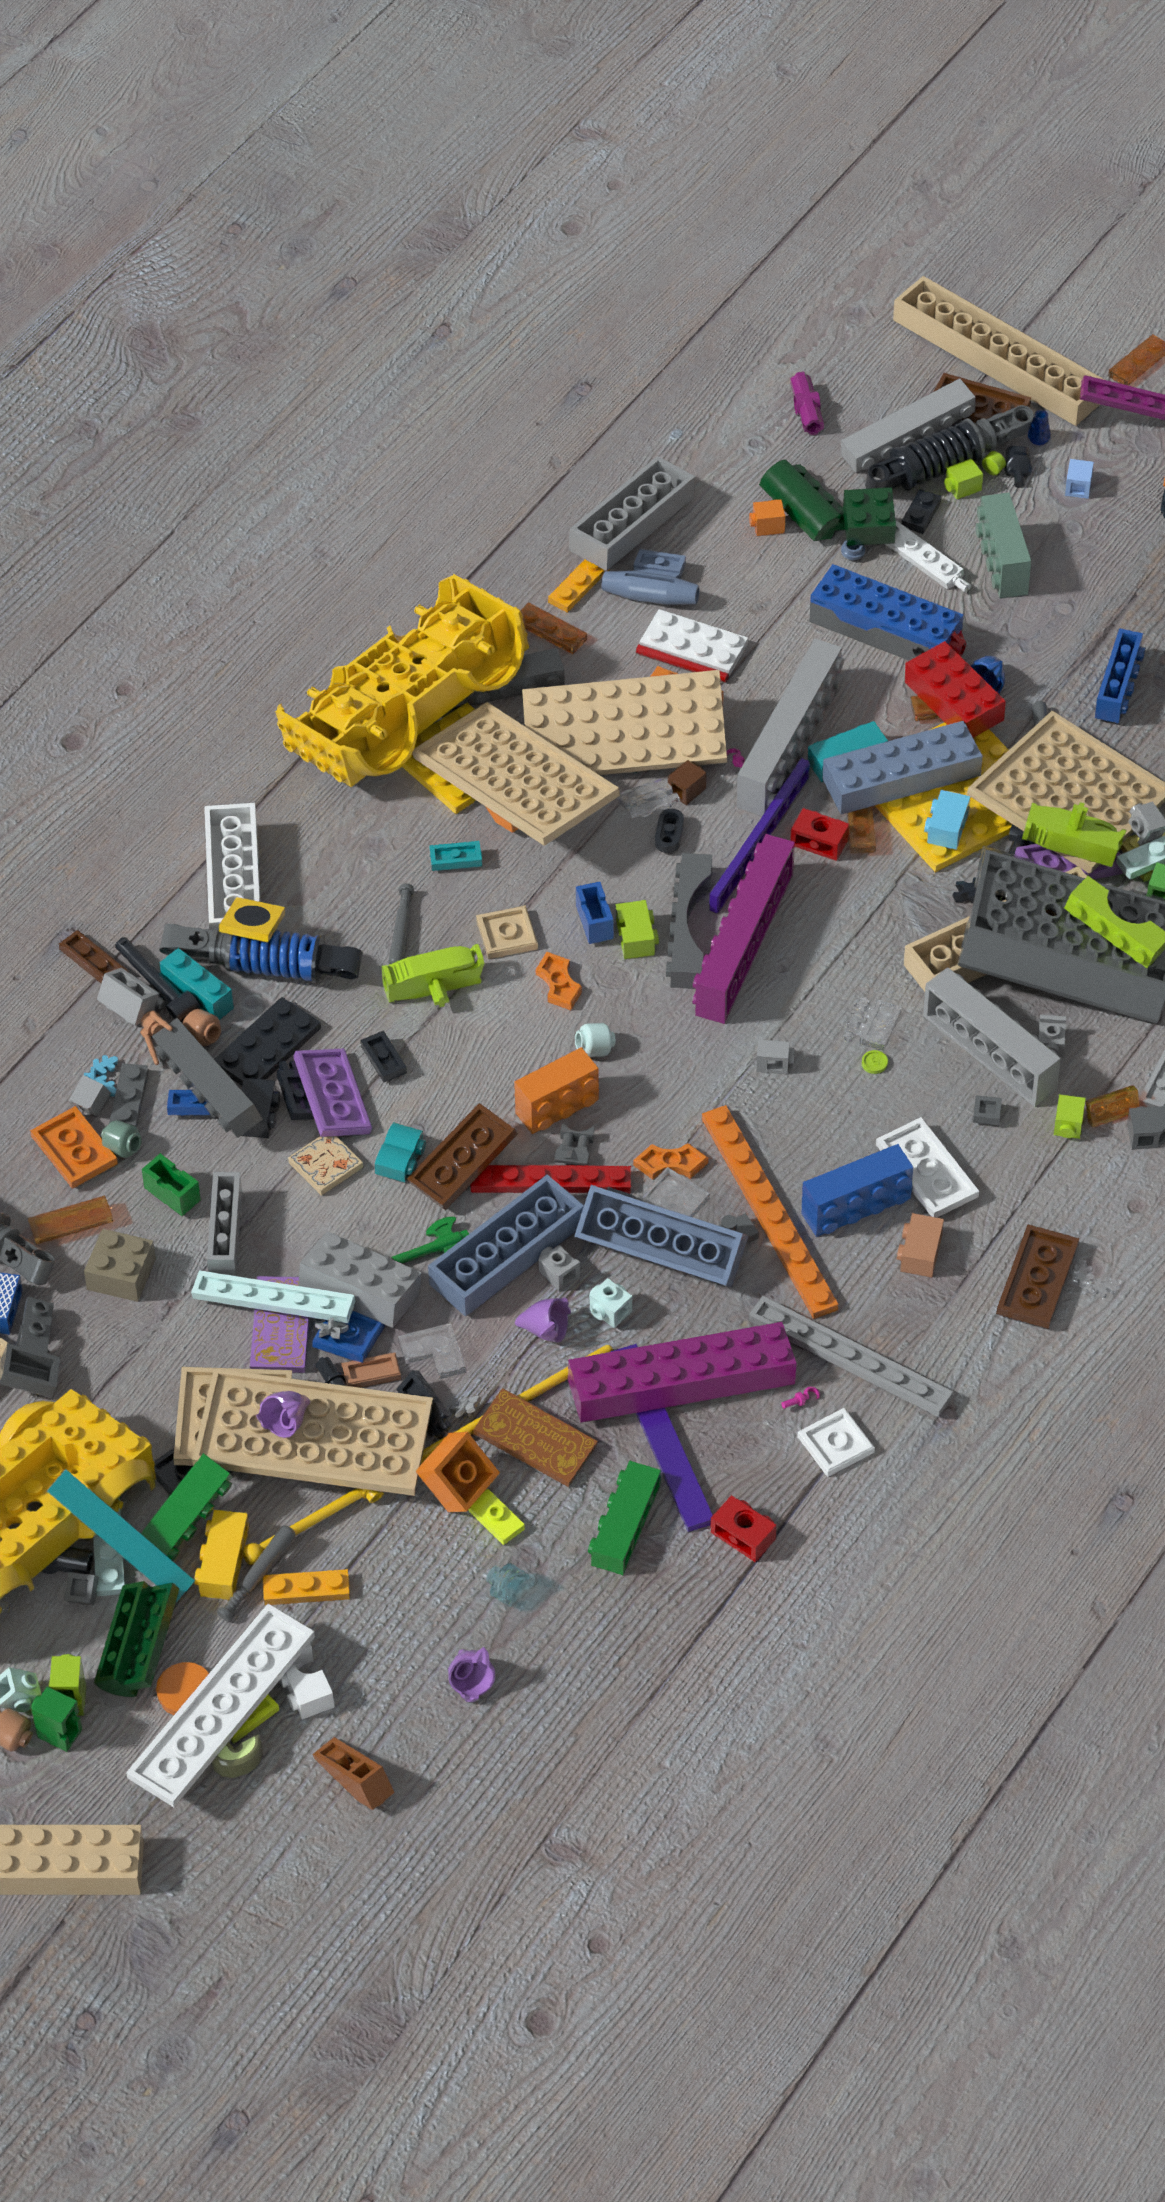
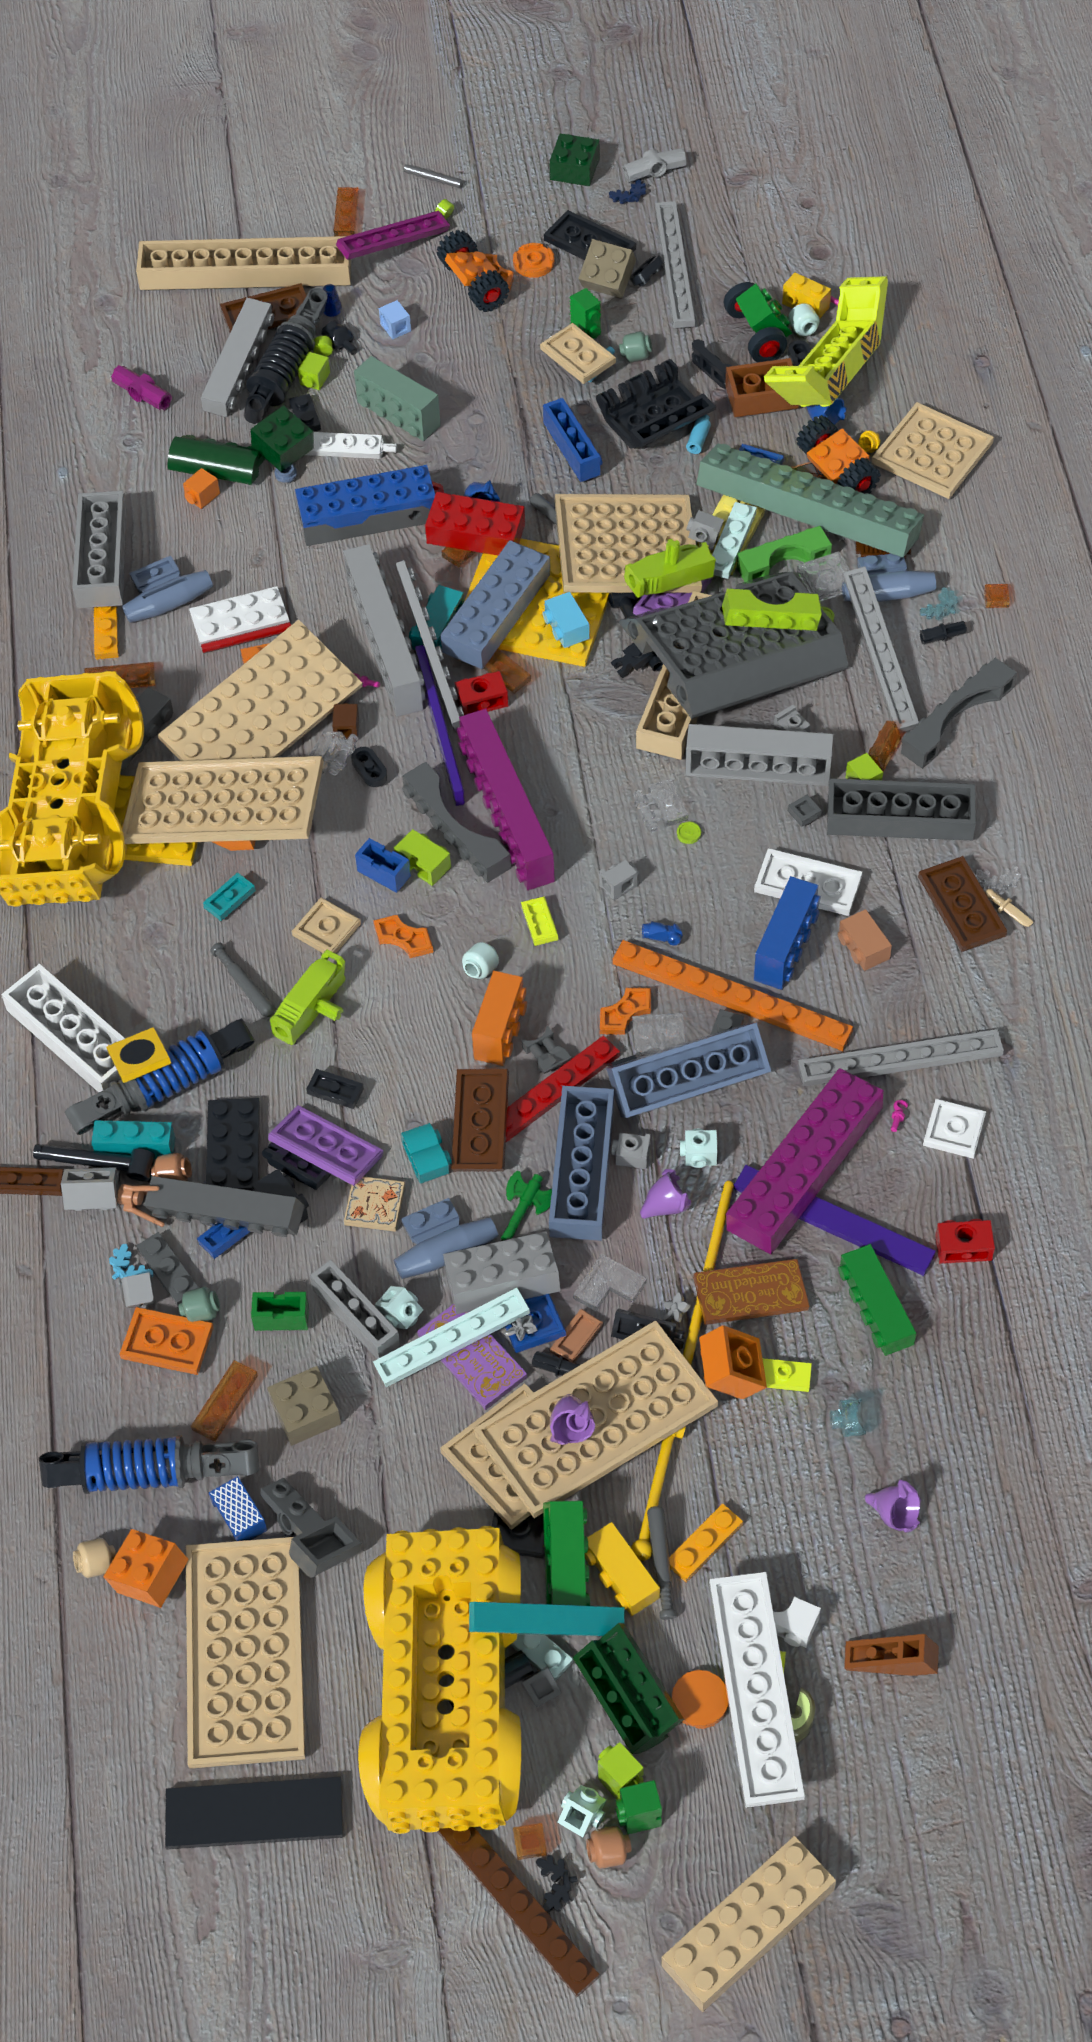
camera: 40 degrees left, 5 degrees up
none -> light aqua brick [374,1286,423,1329]
none -> sand blue plate [393,1198,498,1279]
none -> light grey plate [396,560,464,733]
none -> neon yellow plate [521,896,558,946]
none -> blue arm [642,921,683,946]
none -> dark grey brick [827,778,976,841]
none -> tan piece [985,889,1033,927]

